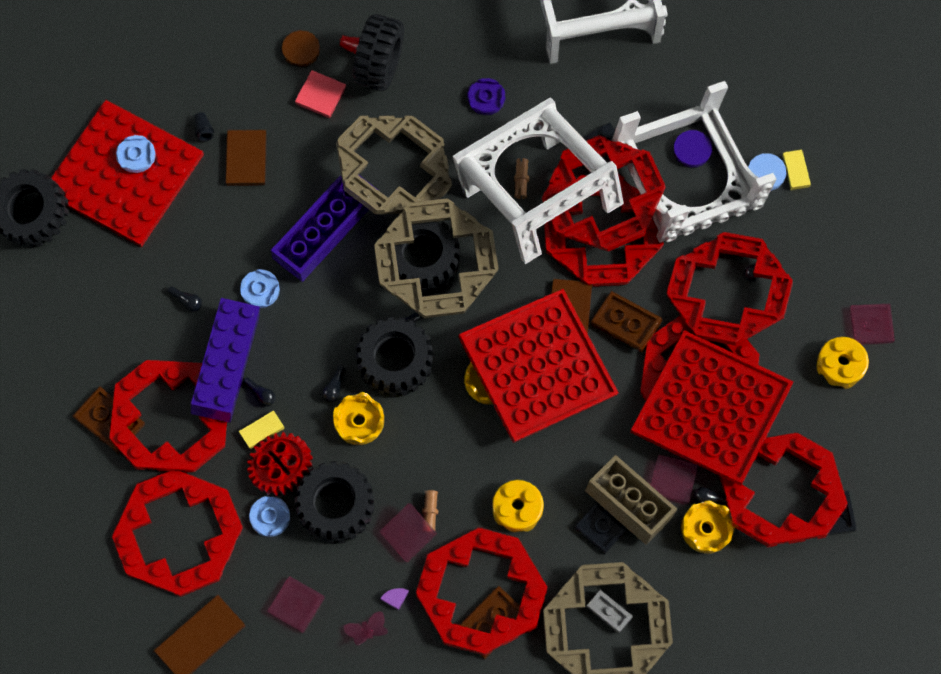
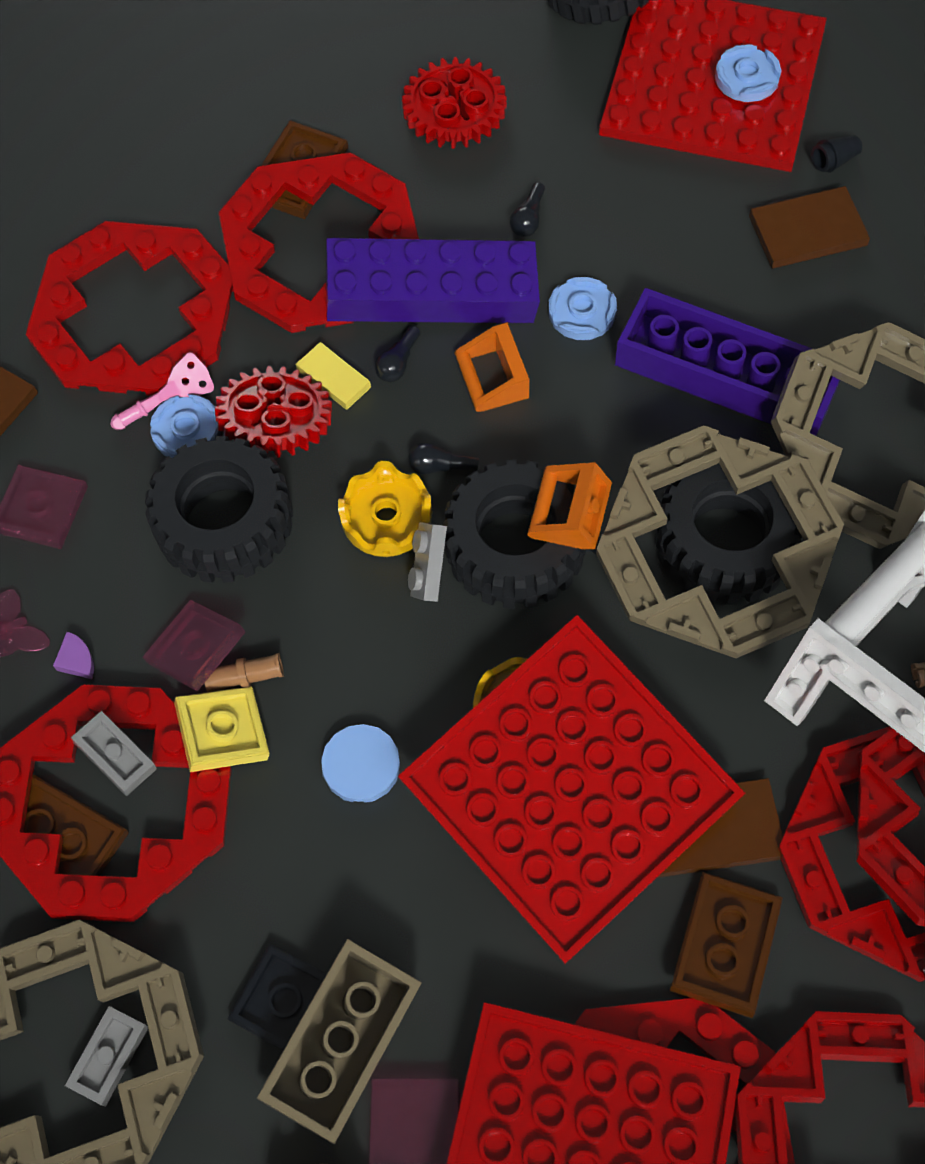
camera: 80 degrees right, 5 degrees down
yellow plate [492,480,544,532] -> none
none -> light grey plate [71,711,157,796]
none -> bright pink piece [110,352,214,430]
none -> light yellow plate [174,686,269,772]
none -> light blue tile [321,724,400,803]
none -> red gear [402,57,507,149]
none -> light grey plate [408,522,447,602]
none -> orange tile [455,322,530,412]
none -> orange tile [527,462,612,549]

